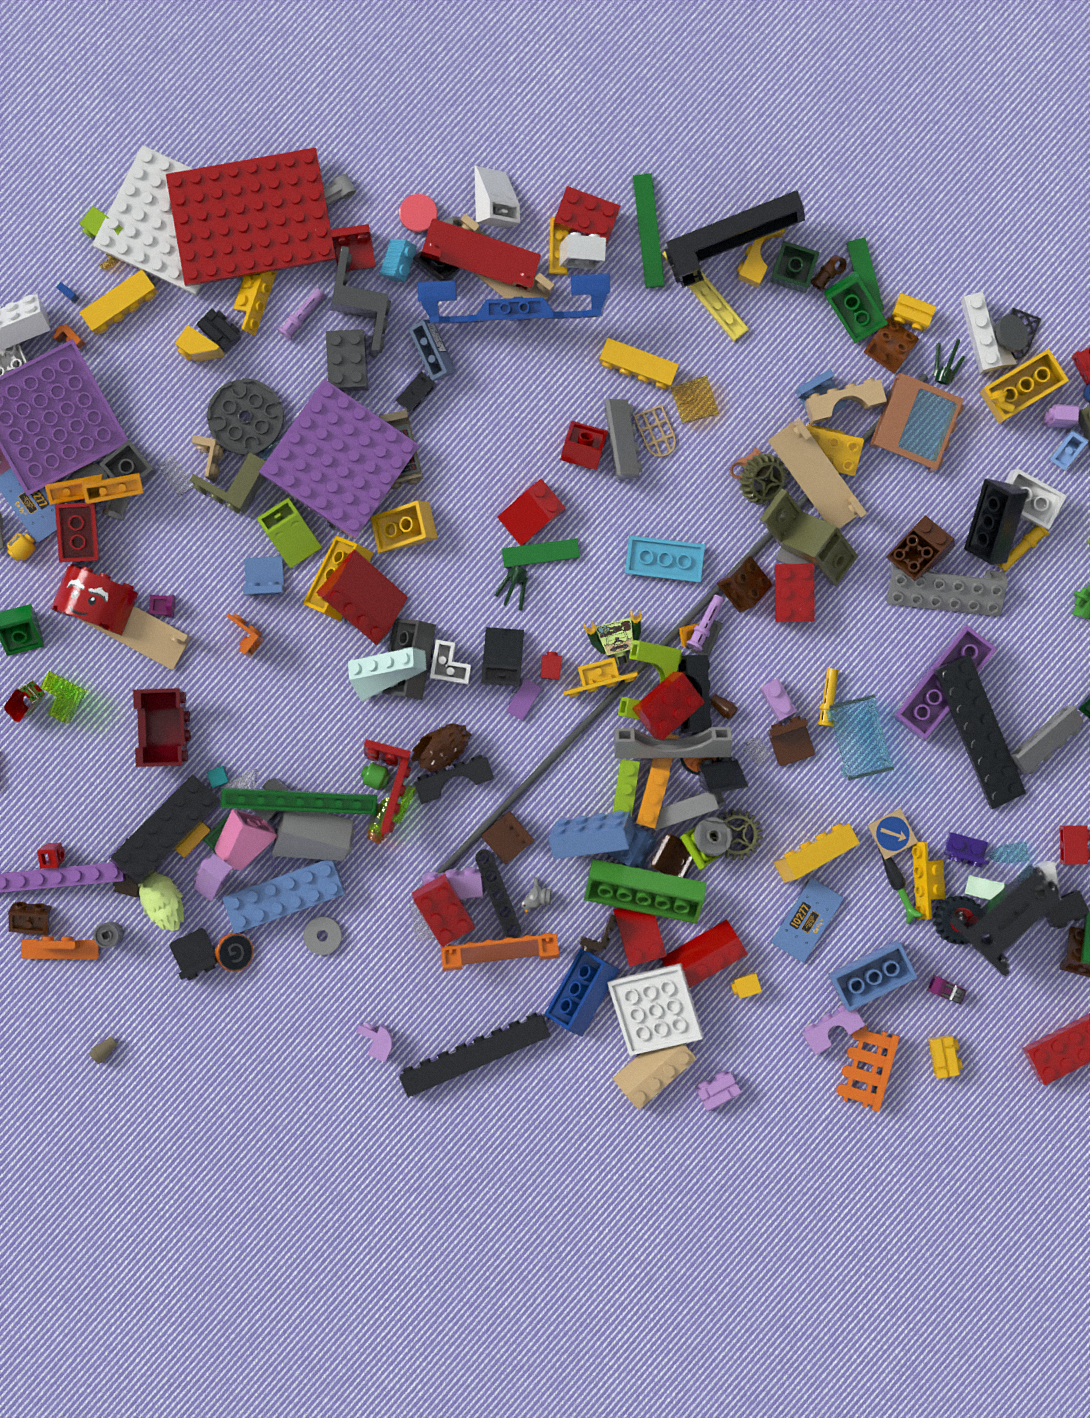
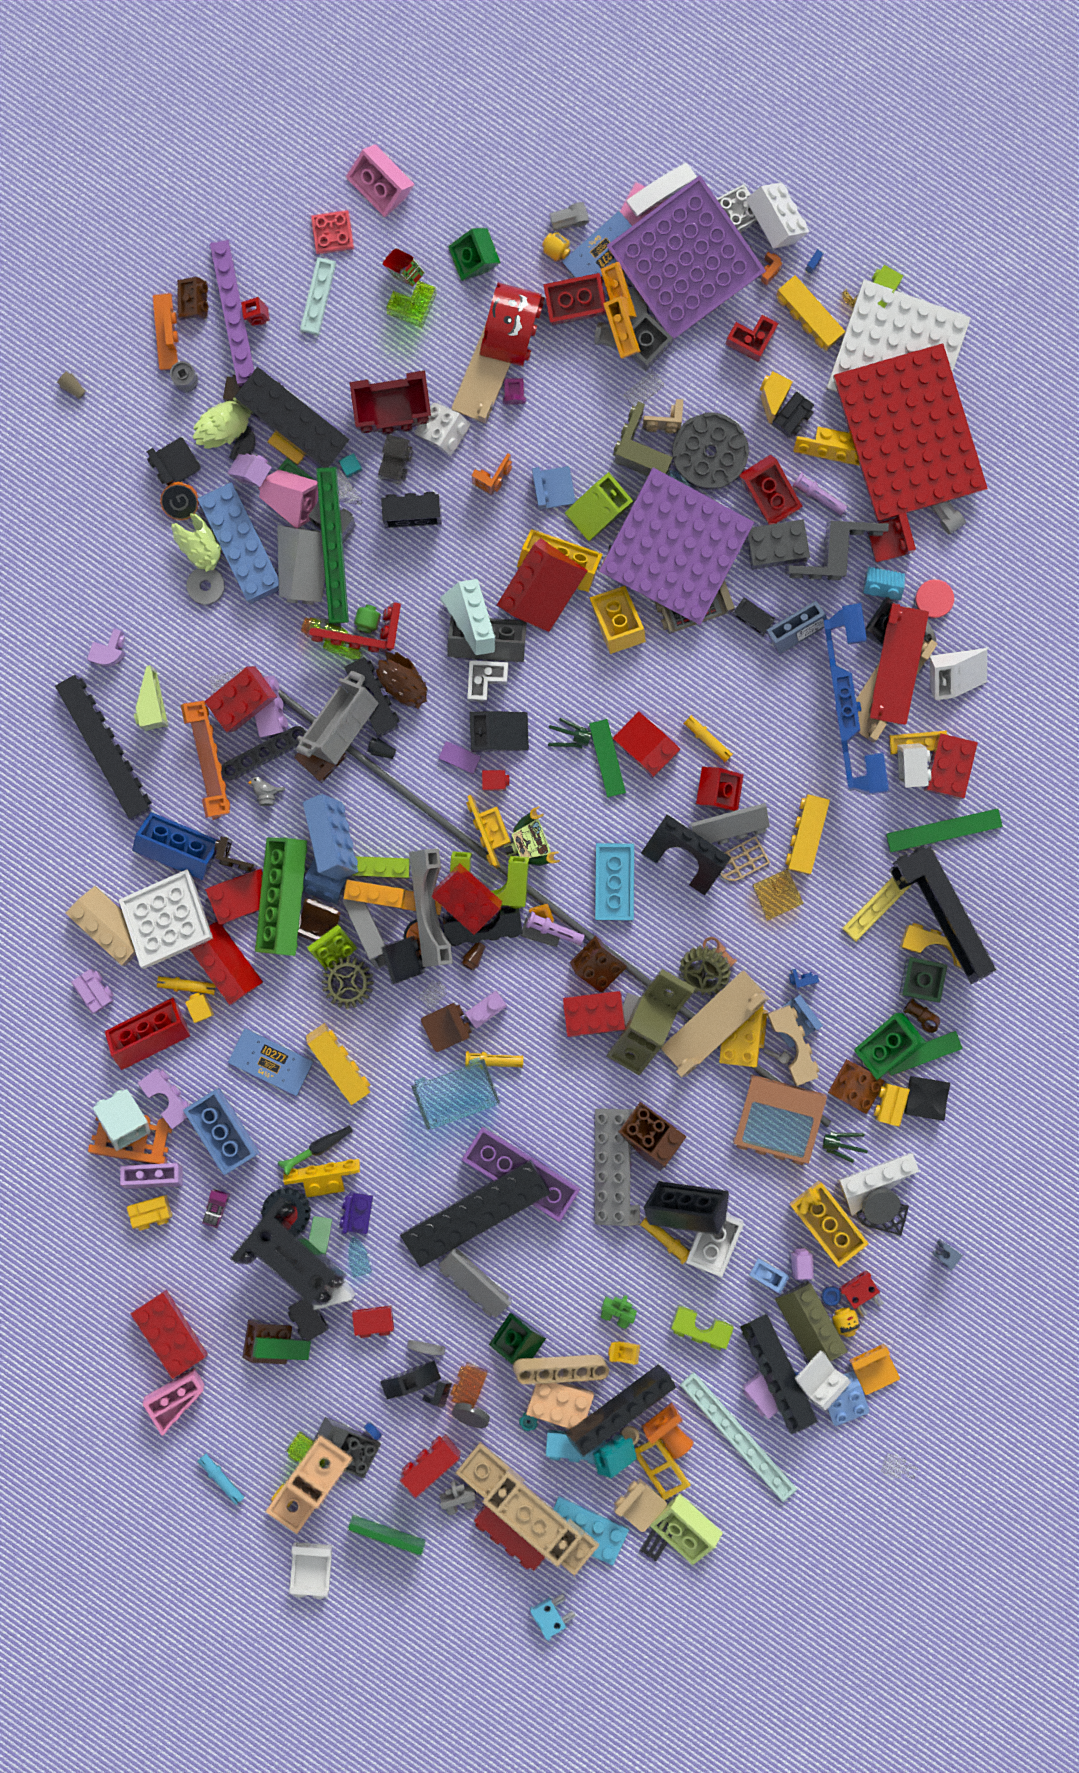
camera: 85 degrees right, 0 degrees up
light grey tile [694,817,732,856] -> none
piece [867,808,918,860] -> none
none -> light aqua slope [93,1089,151,1152]
none -> red slope [104,997,191,1070]
none -> lavender brick [120,1163,183,1189]
none -> yellowish green slope [134,665,168,731]
none -> yellow pin [157,976,216,995]
none -> yellowish green head [171,514,221,572]
none -> black tile [229,426,256,460]
none -> light grey container [296,671,379,765]
none -> light aqua tile [300,257,336,336]
none -> black cone [367,737,396,759]
none -> clear smoke brick [378,434,414,485]
none -> black brick [381,492,442,528]
none -> white bracket [415,403,471,456]
none -> black arch [641,815,731,896]
none -> yellow pin [683,715,733,763]
none -> red brick [725,315,779,362]
none -> red slope [739,455,803,525]
none -> light grey hand [764,1048,791,1064]
none -> blue bracket [789,969,820,988]
none -> black brick [904,1076,951,1121]
none -> sand blue hinge [933,1239,963,1271]

